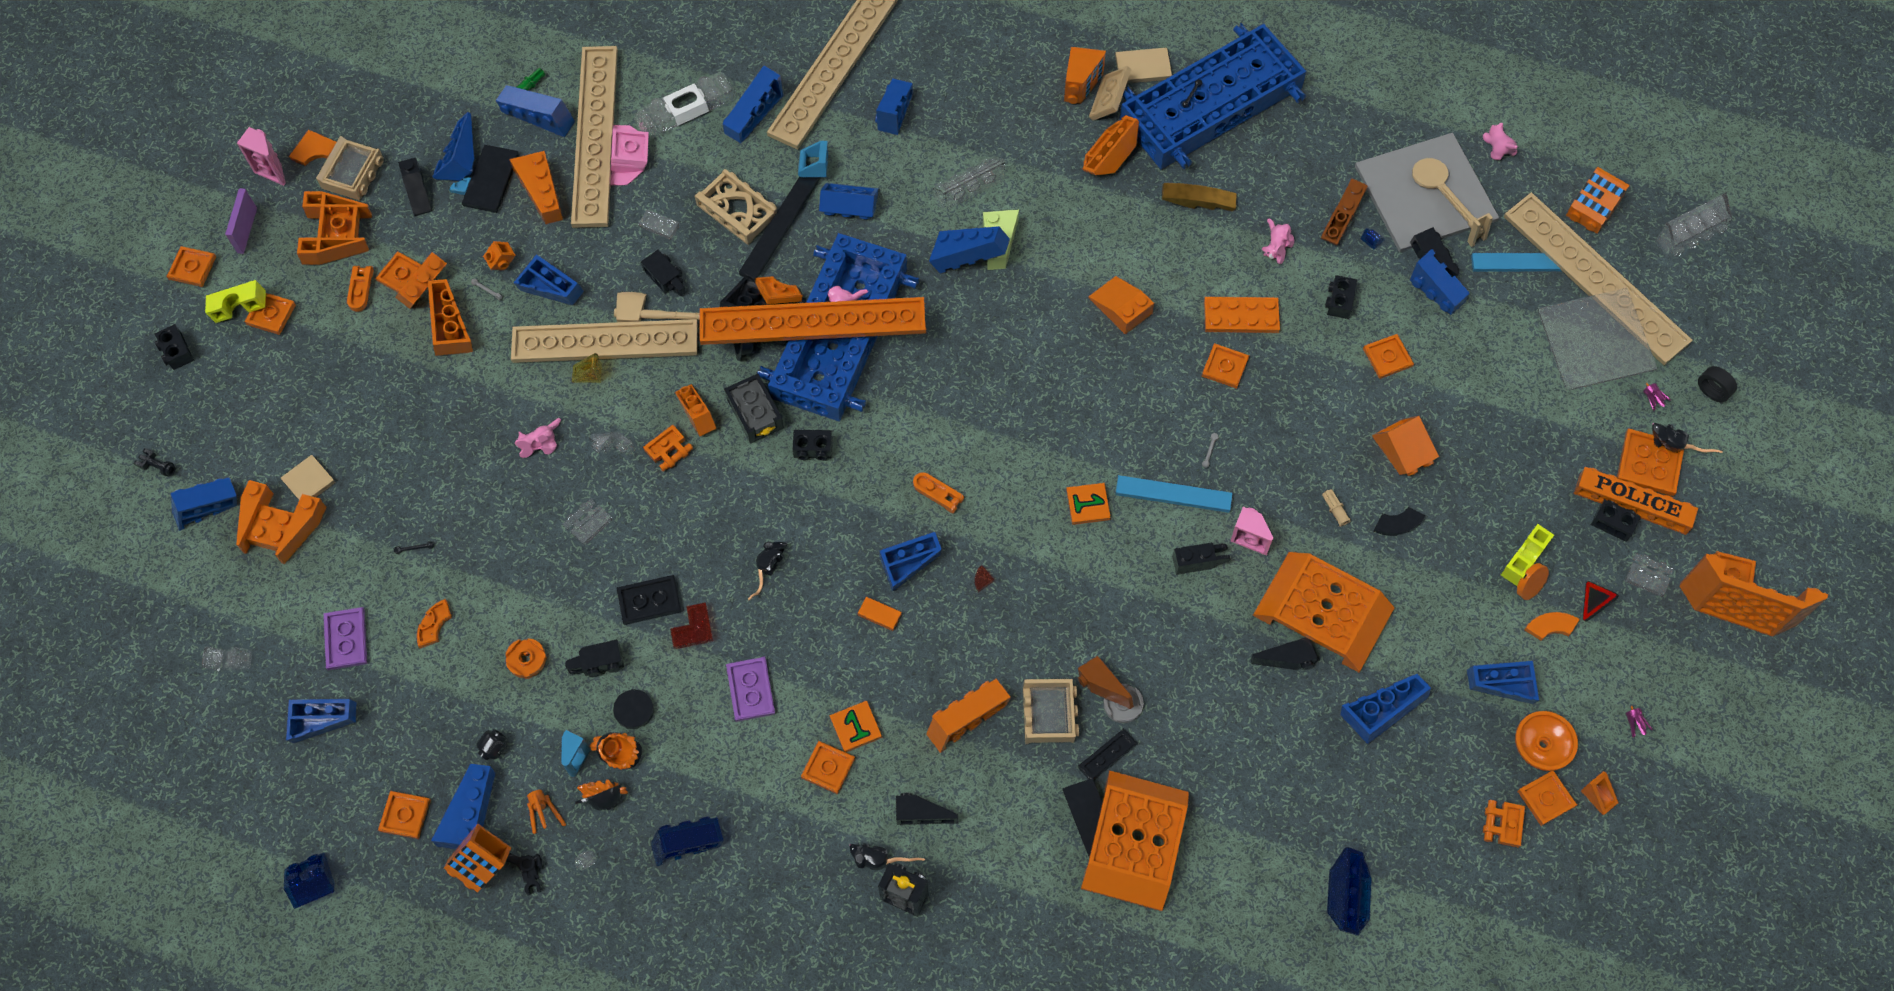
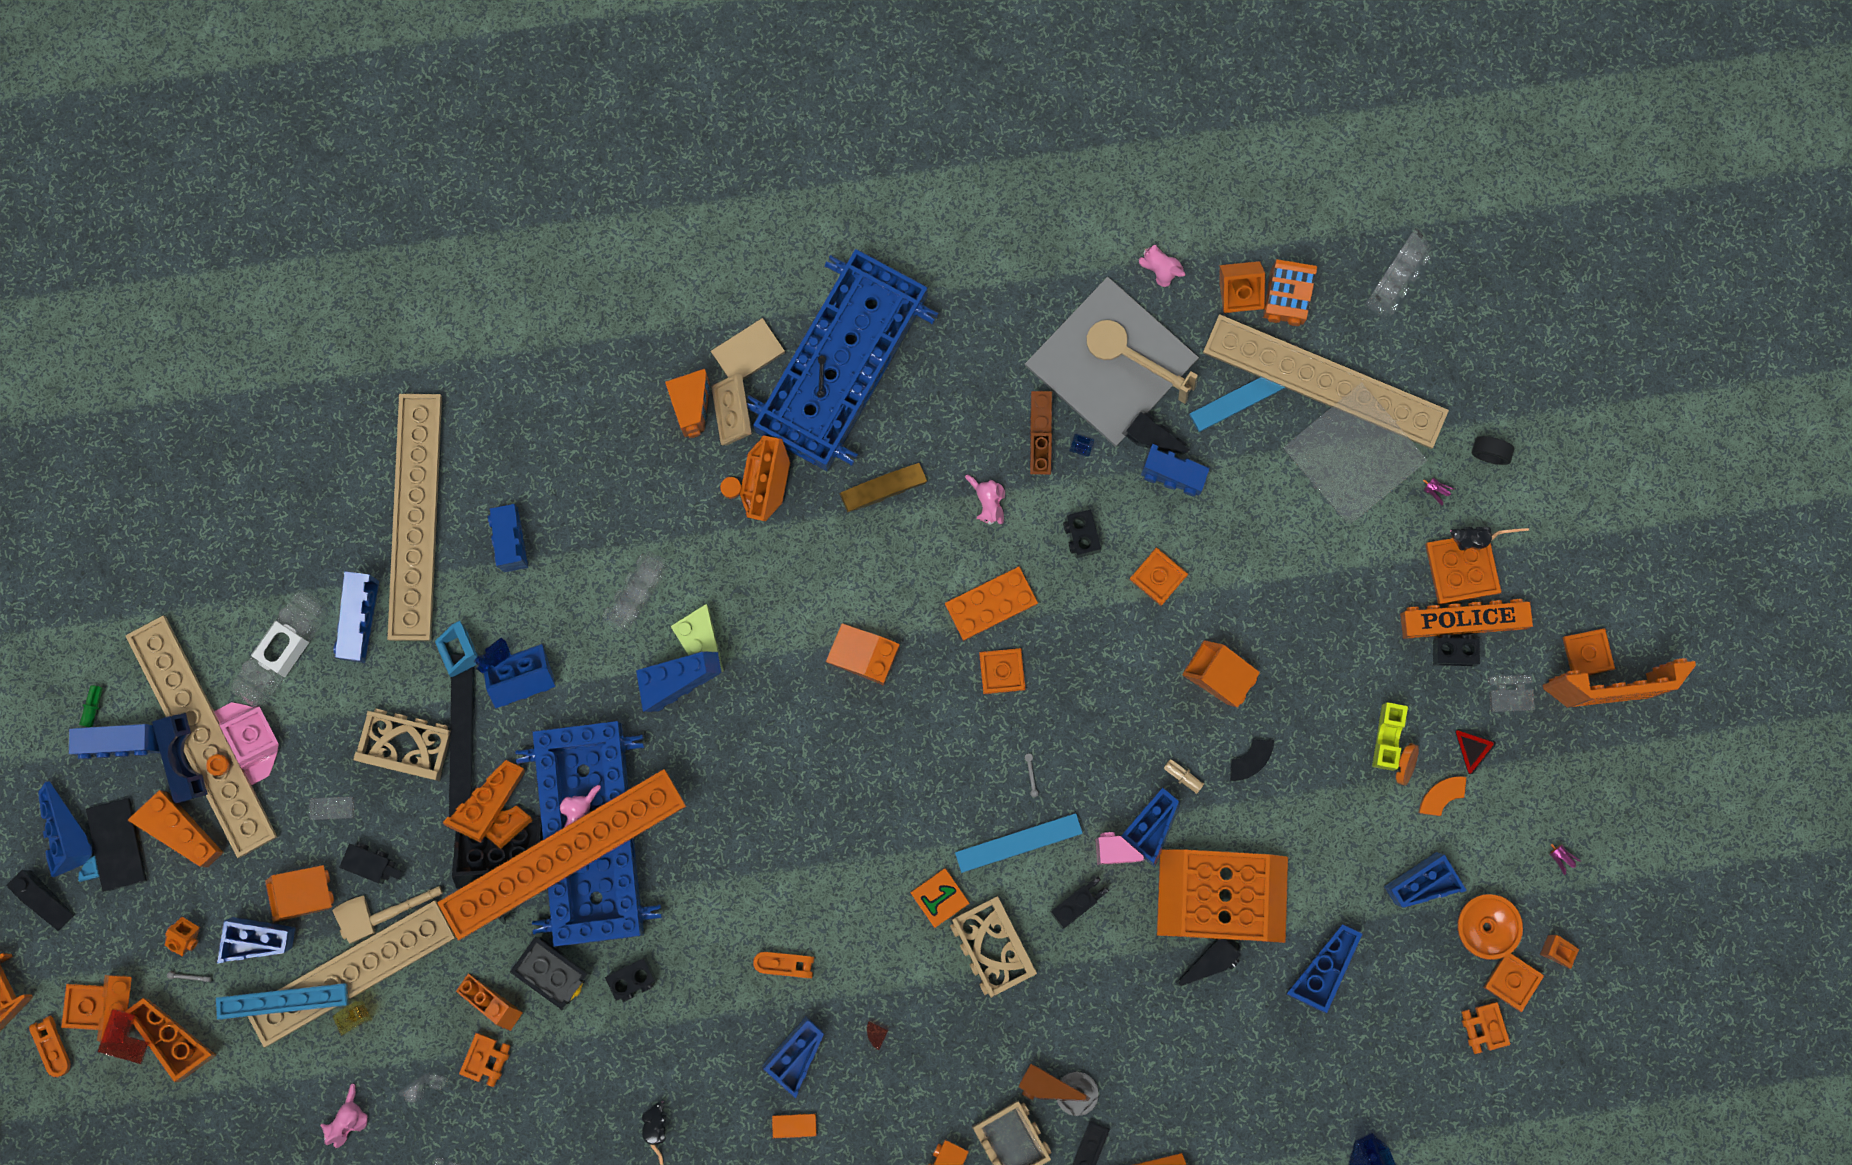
camera: 30 degrees left, 15 degrees up
none -> clear red plate [97,1009,150,1064]
none -> dark blue arch [152,713,208,804]
none -> orange tile [206,754,230,776]
none -> dark azure tile [216,983,349,1020]
none -> orange slope [265,865,334,923]
none -> orange wing [443,760,525,842]
none -> clear blue plate [474,638,511,673]
none -> orange tile [720,477,741,499]
none -> tan fence [950,896,1037,997]
none -> blue wedge [1121,788,1180,868]
none -> orange slope [1219,261,1265,313]

